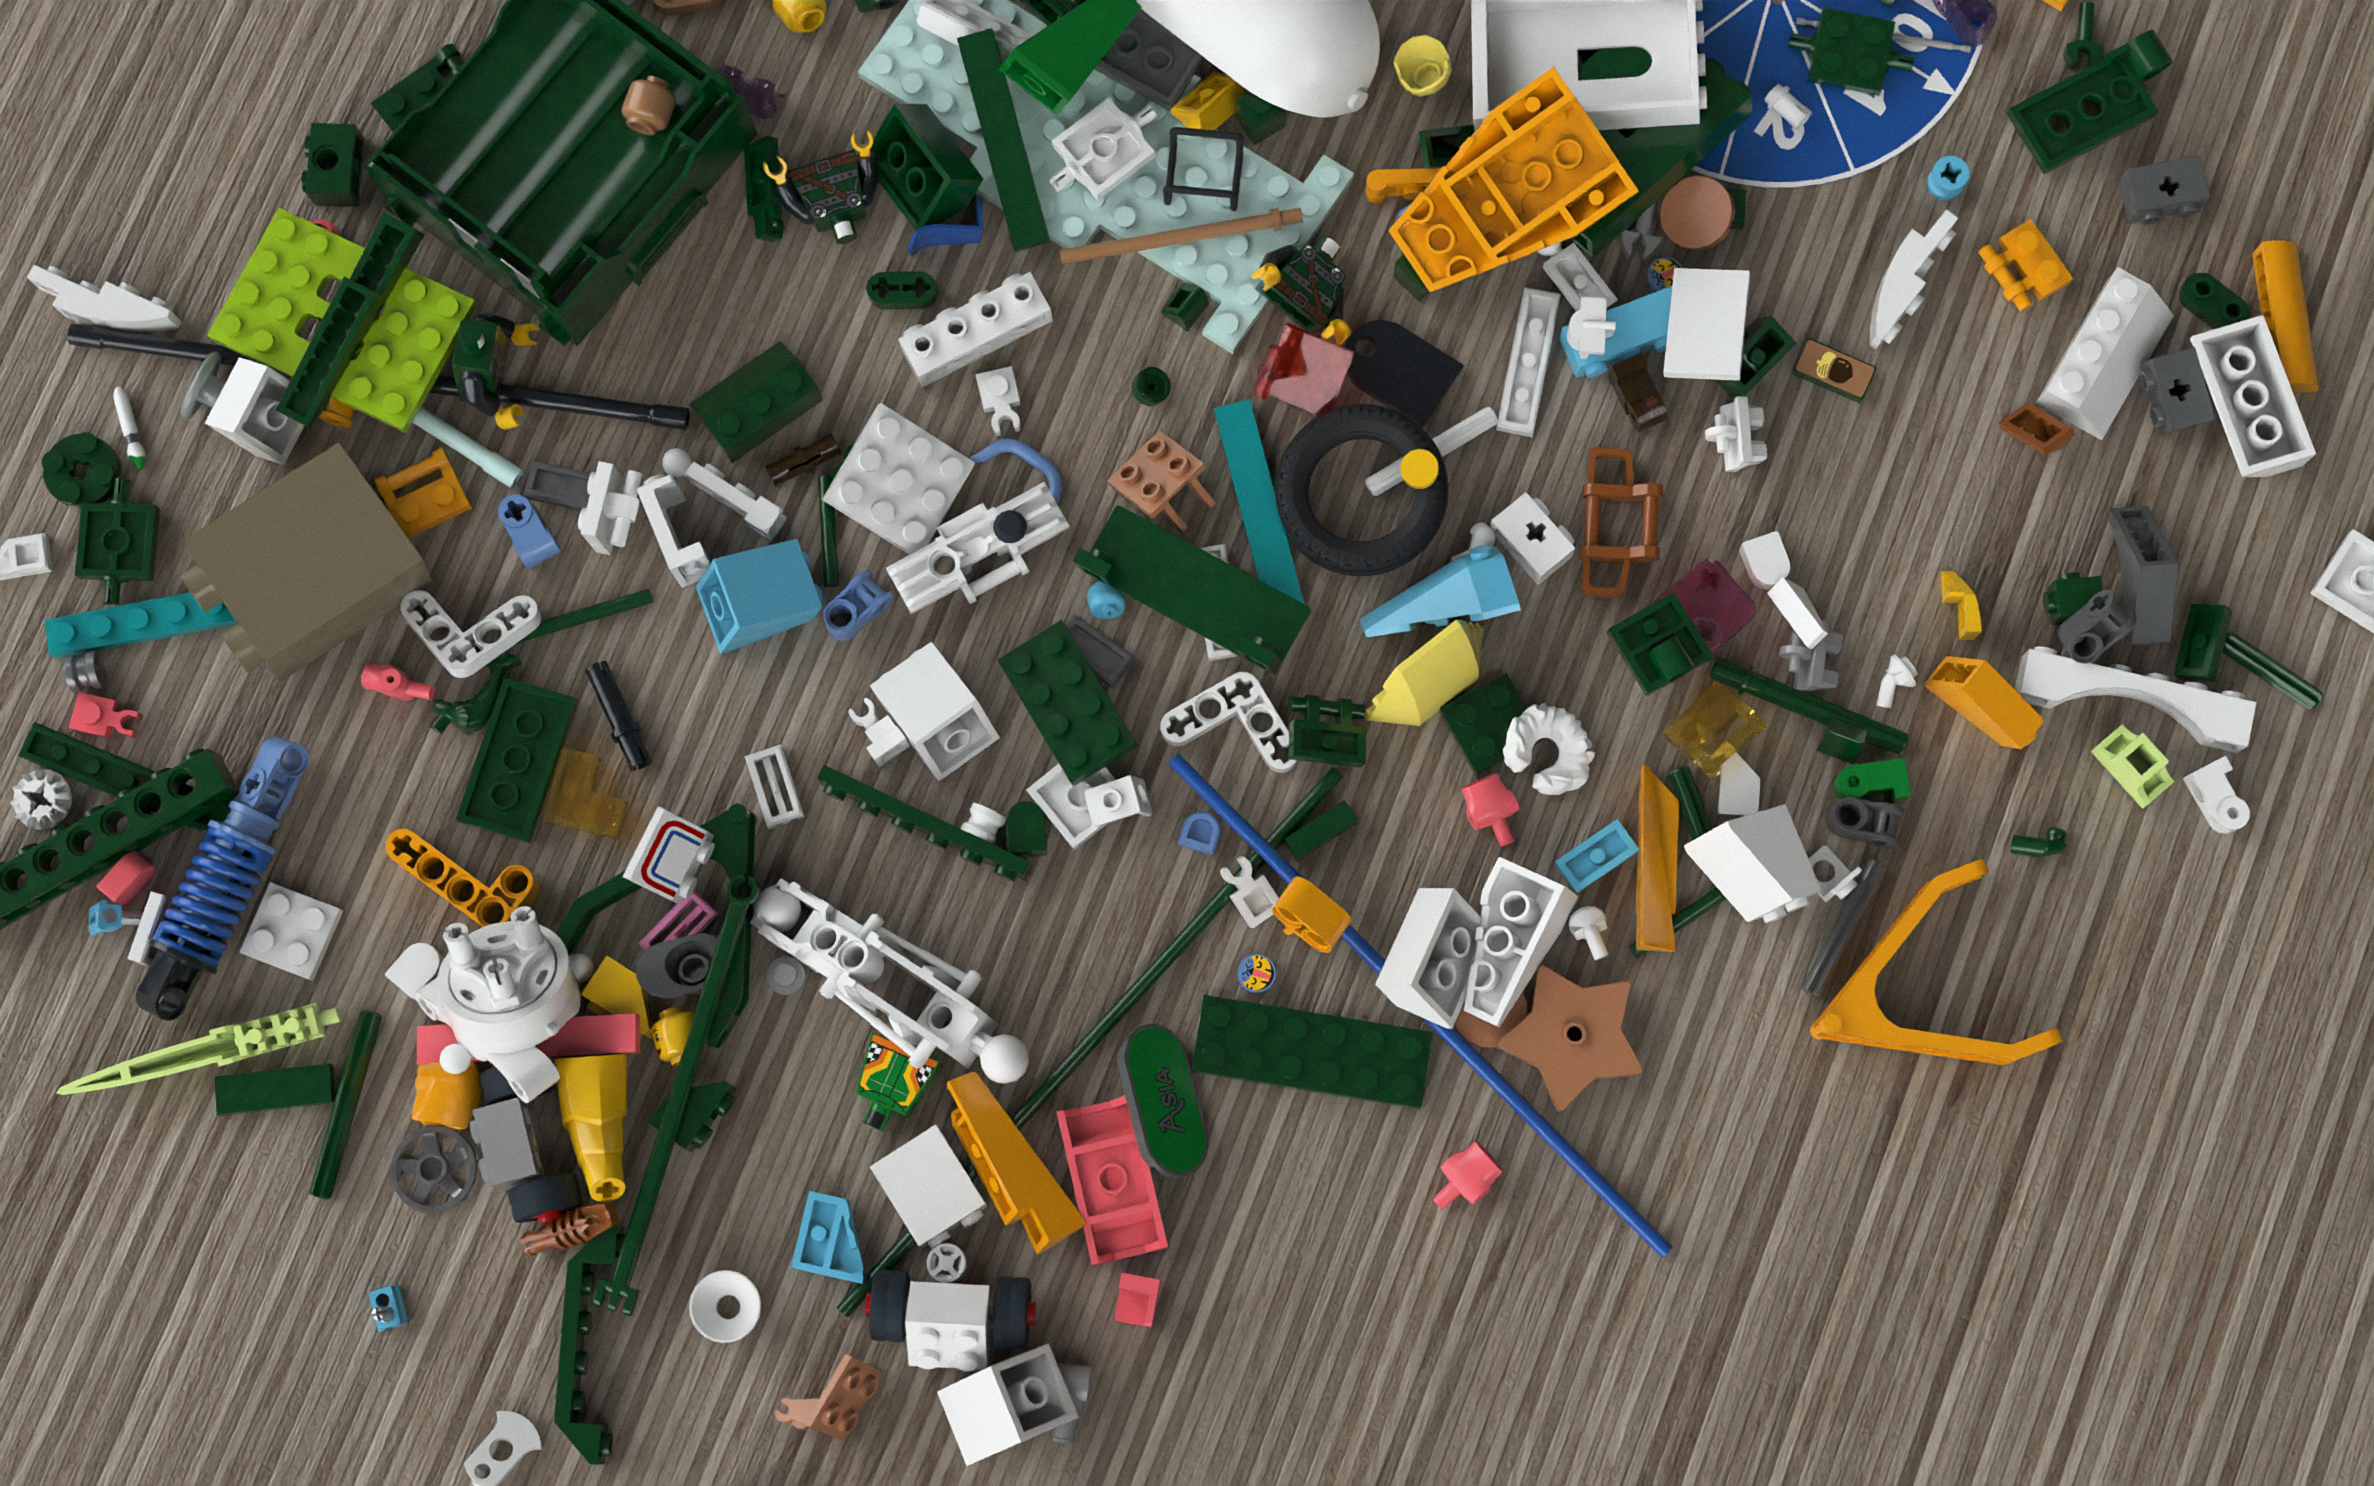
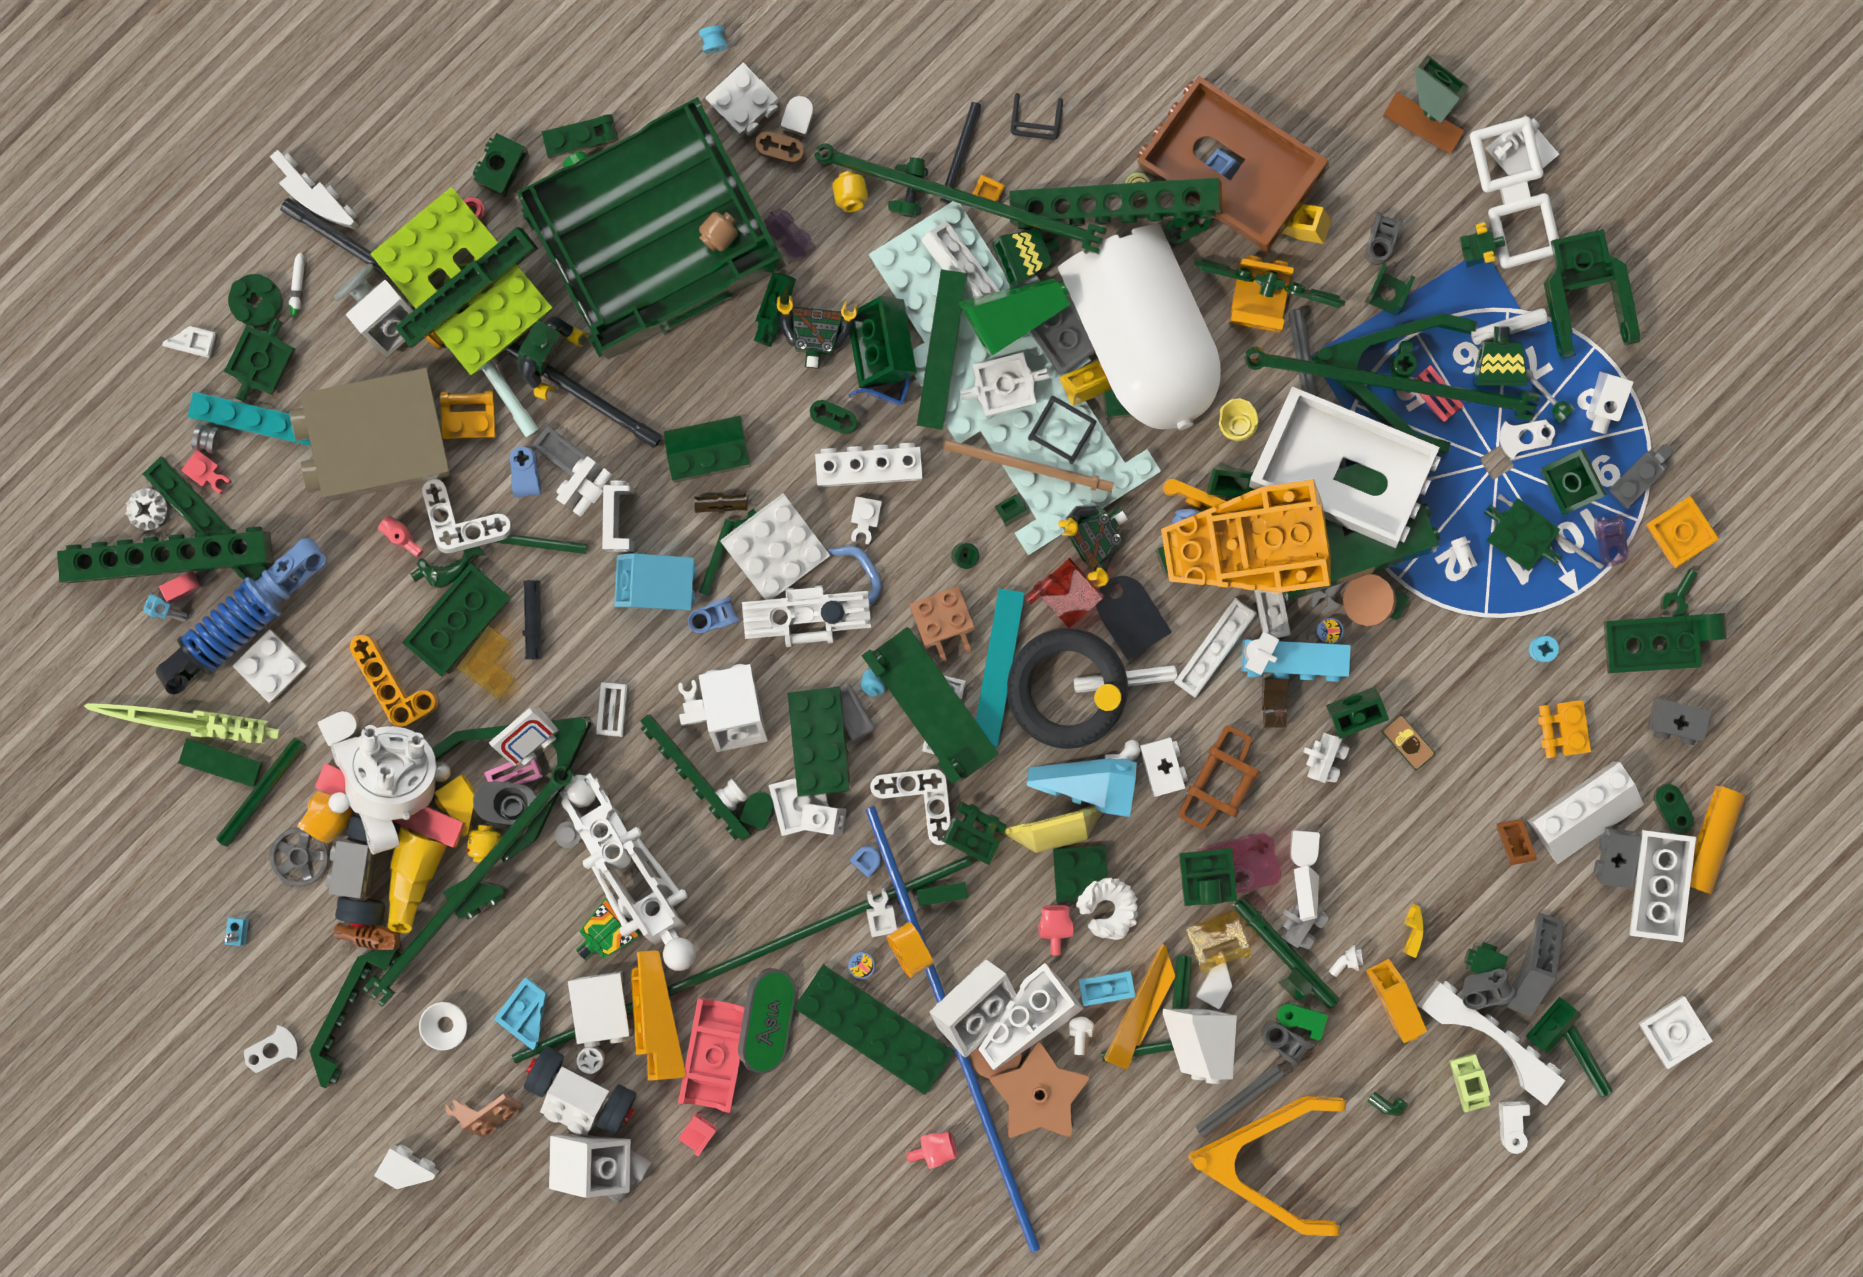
camera: 25 degrees right, 10 degrees up
white tile [127,891,166,967] -> none
white plate [662,448,787,542] -> none
white tile [1663,268,1751,380] -> none
white bracket [1809,846,1862,902] -> none
white slope [1870,209,1958,351] -> none

